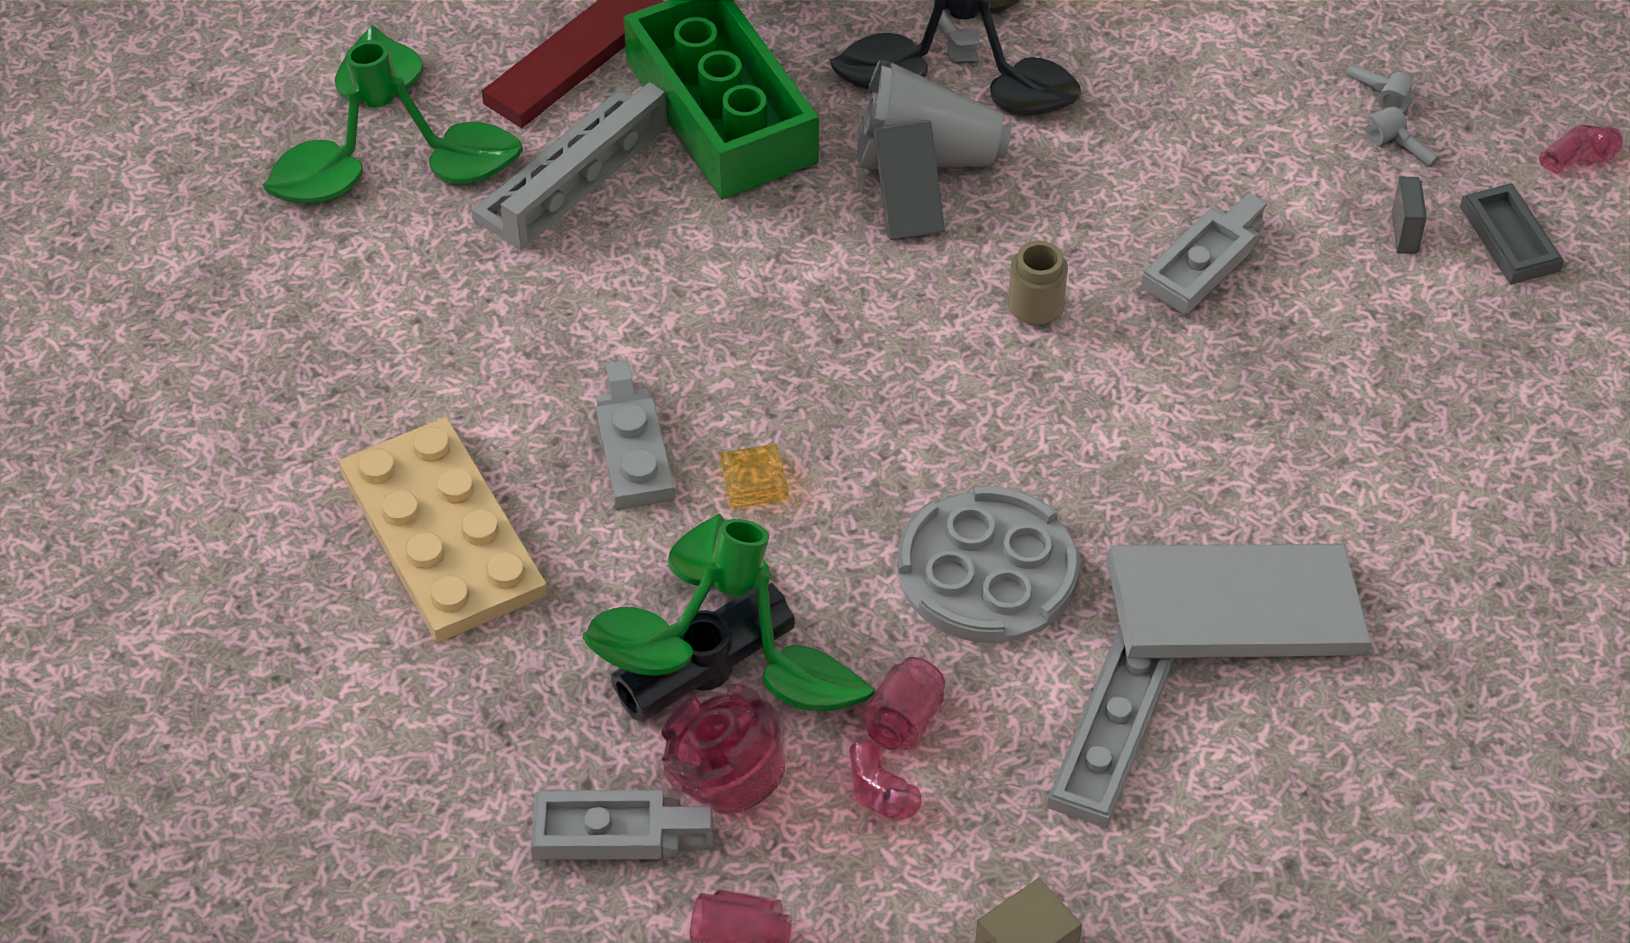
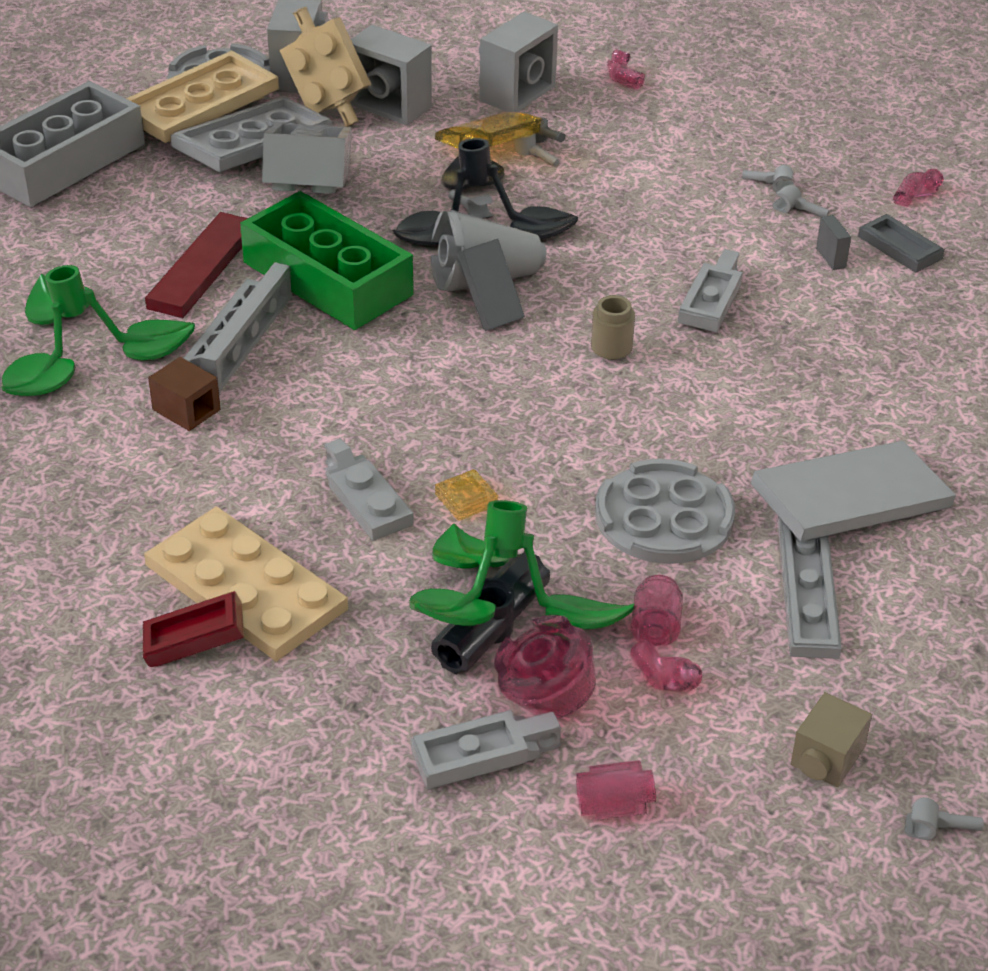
camera: 20 degrees left, 10 degrees down
none -> dark red tile [143,591,244,667]
none -> reddish brown brick [148,357,221,431]

